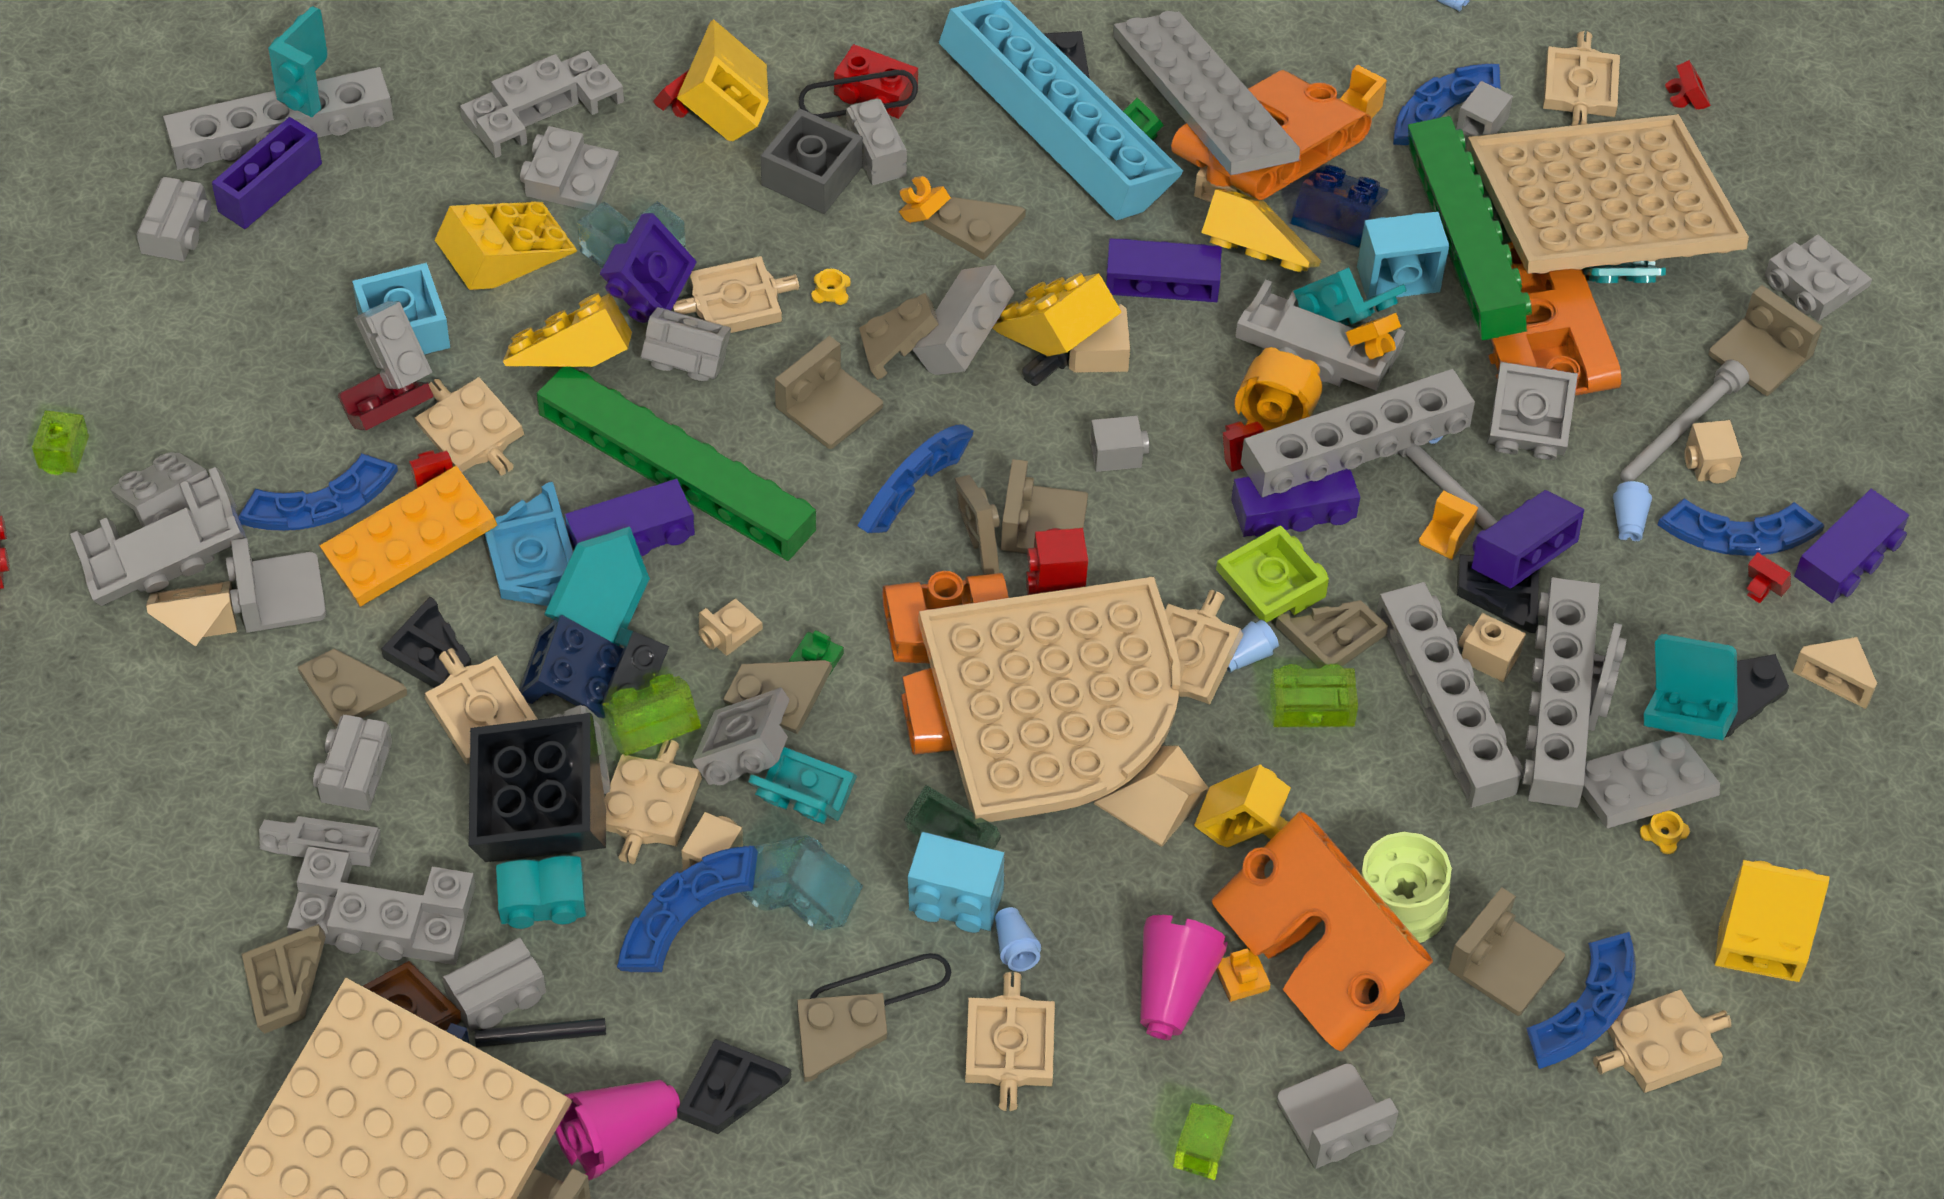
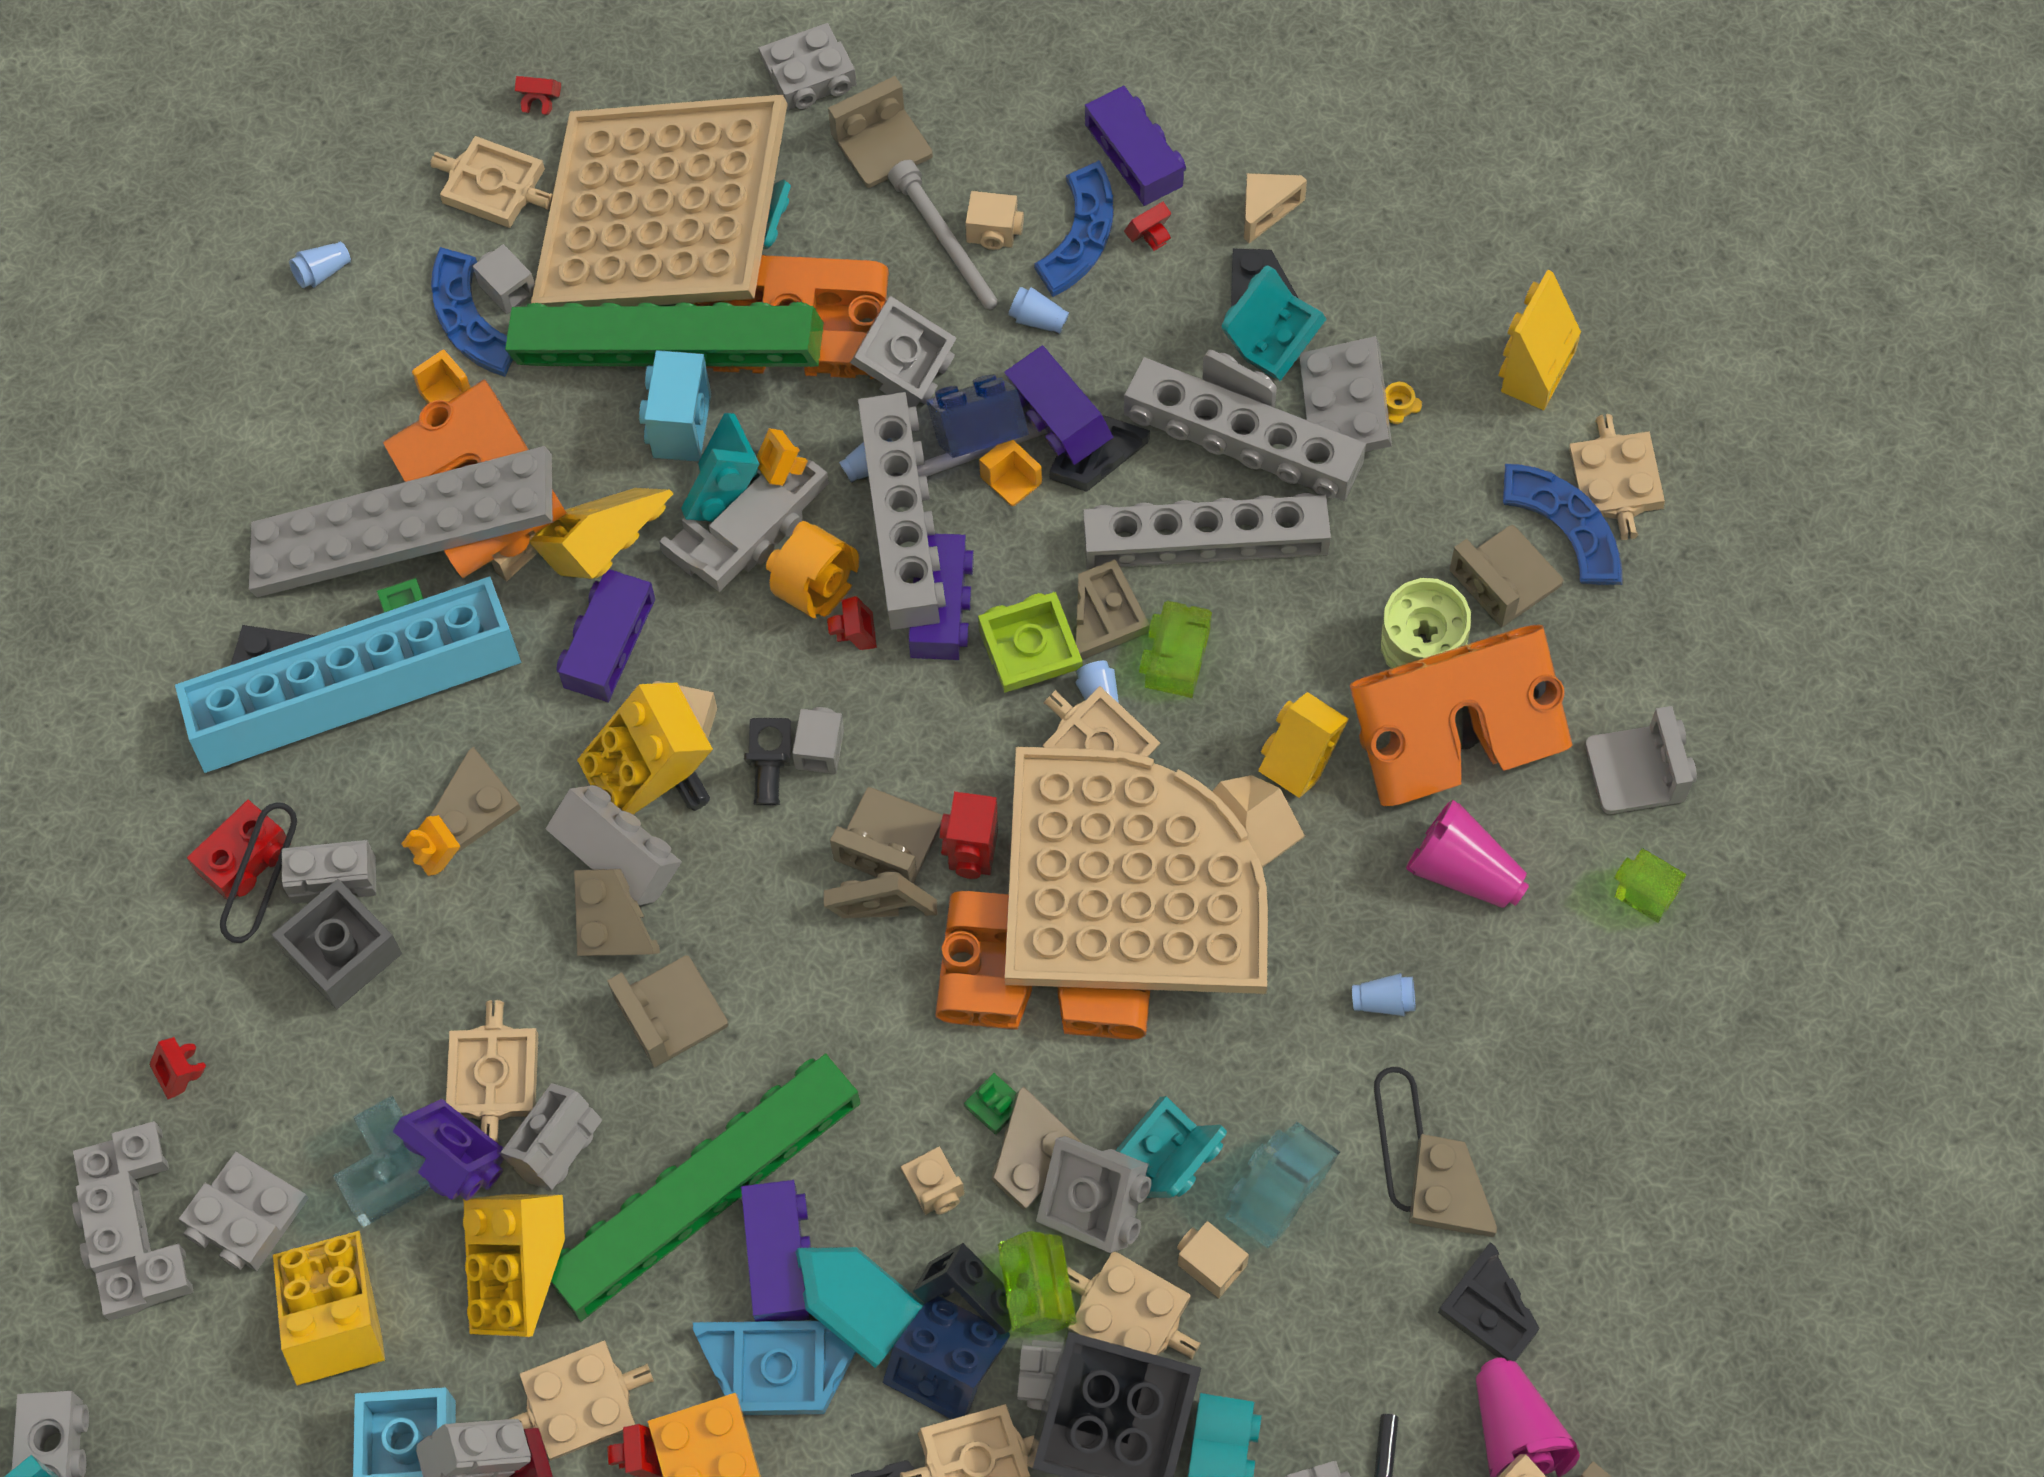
camera: 70 degrees left, 10 degrees up
blue tile [617,846,758,972] -> none
yellow slope [677,19,769,141] -> none
yellow plate [811,269,851,305] -> none
blue tile [857,424,974,533] -> none
clear green brick [904,785,1001,850] -> none
medium azure brick [908,832,1004,933] -> none
tan plate [965,972,1055,1111] -> none
light orange tile [1216,948,1271,1002] -> none
clear blue bracket [1290,165,1389,248] -> none
tan brick [1458,613,1526,682] -> none
none -> black bracket [744,718,791,805]
none -> clear blue brick [926,374,1029,458]

